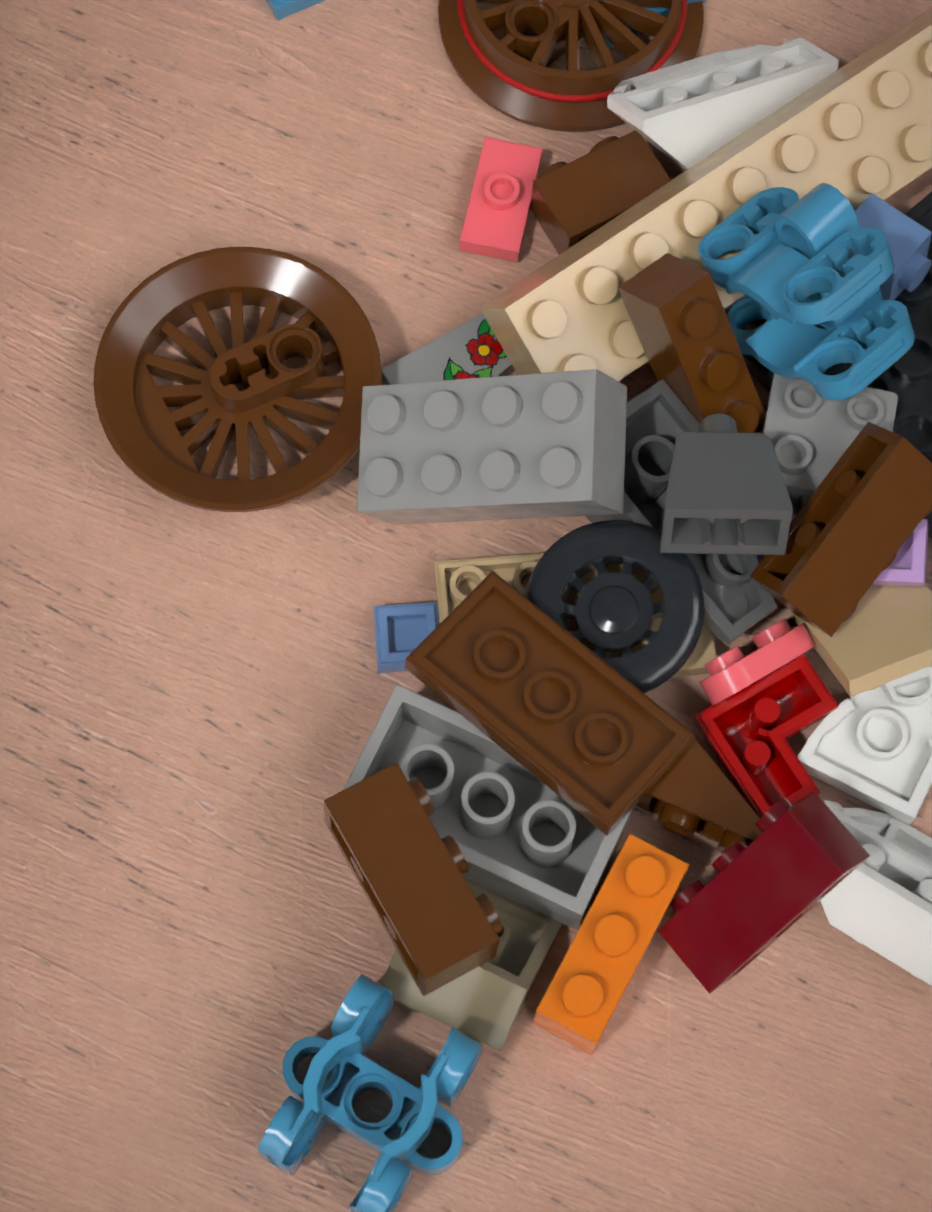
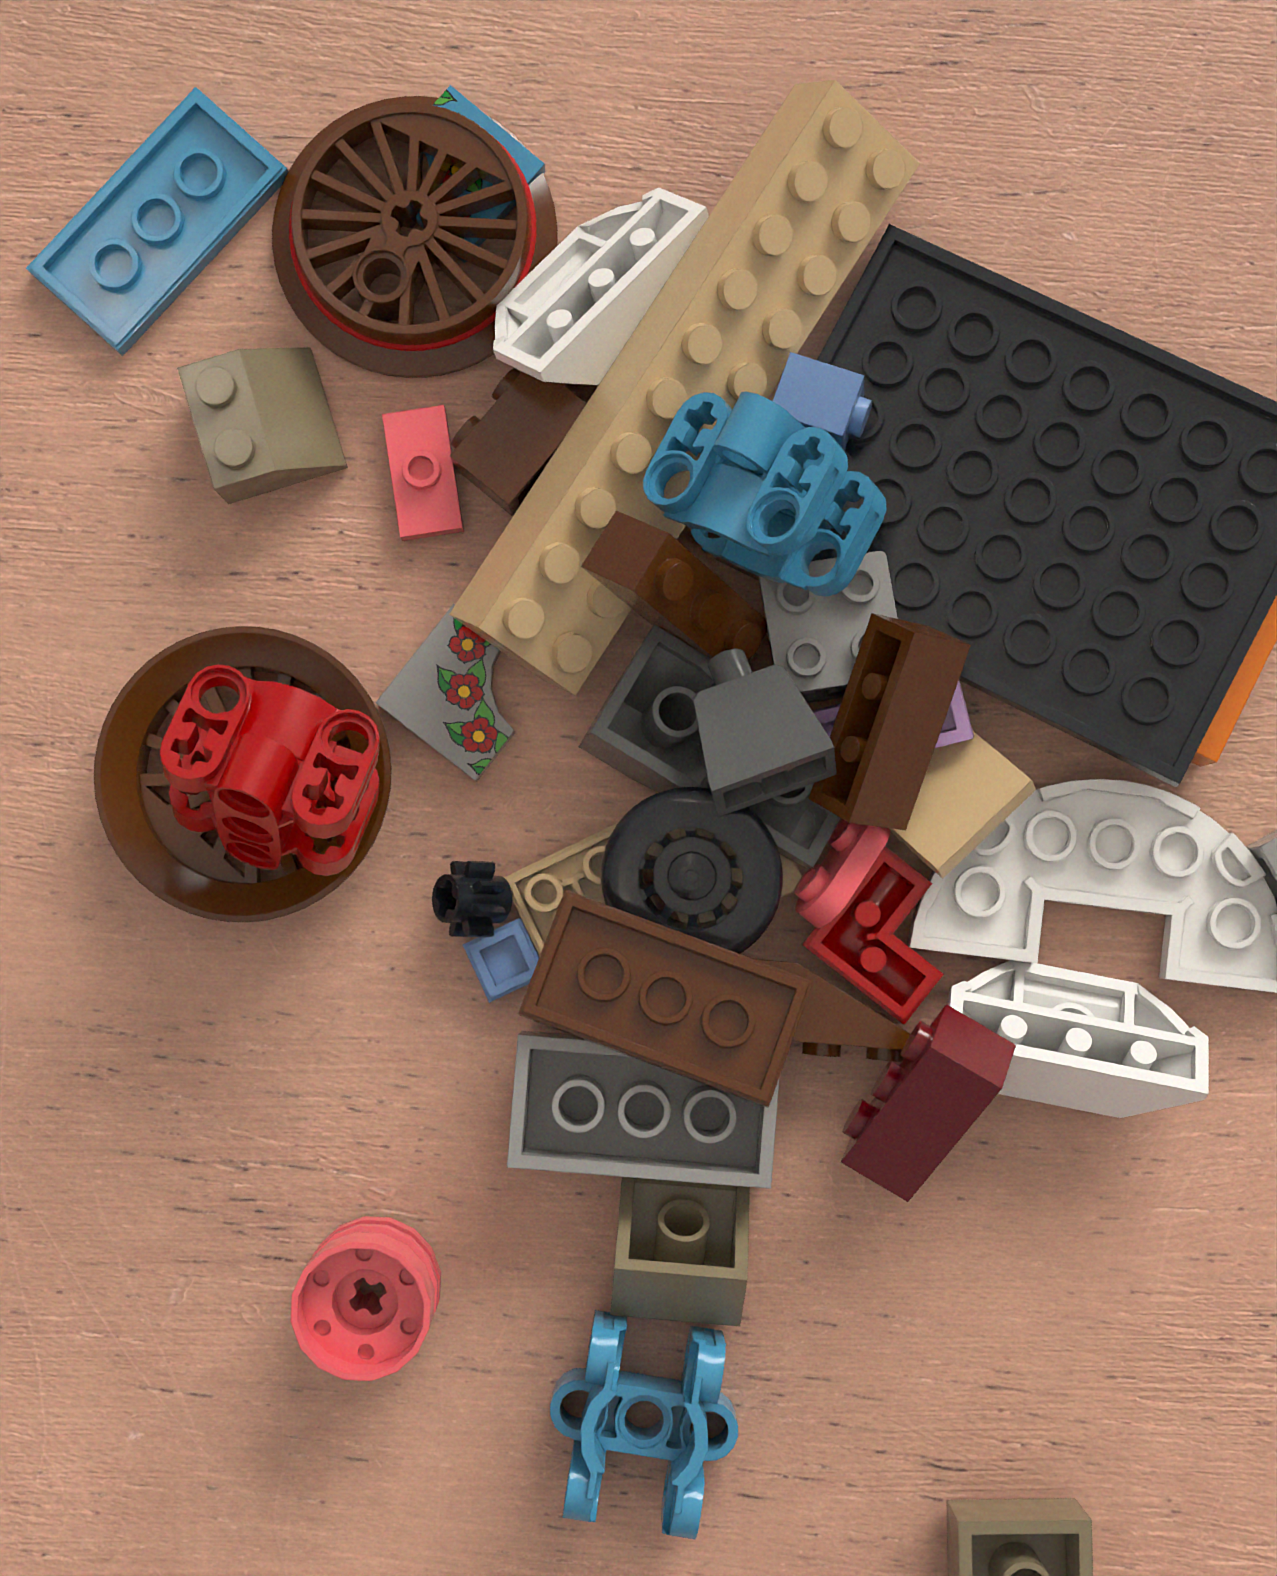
camera: 20 degrees left, 15 degrees up
reddish brown brick [324,763,503,997] -> none
light grey brick [357,369,627,524] -> none
orange brick [533,834,689,1055] -> none
none -> red piece [159,664,380,876]
none -> dark tan slope [177,347,348,504]
none -> coral wheel [291,1216,441,1381]
none -> black gear [432,861,512,937]

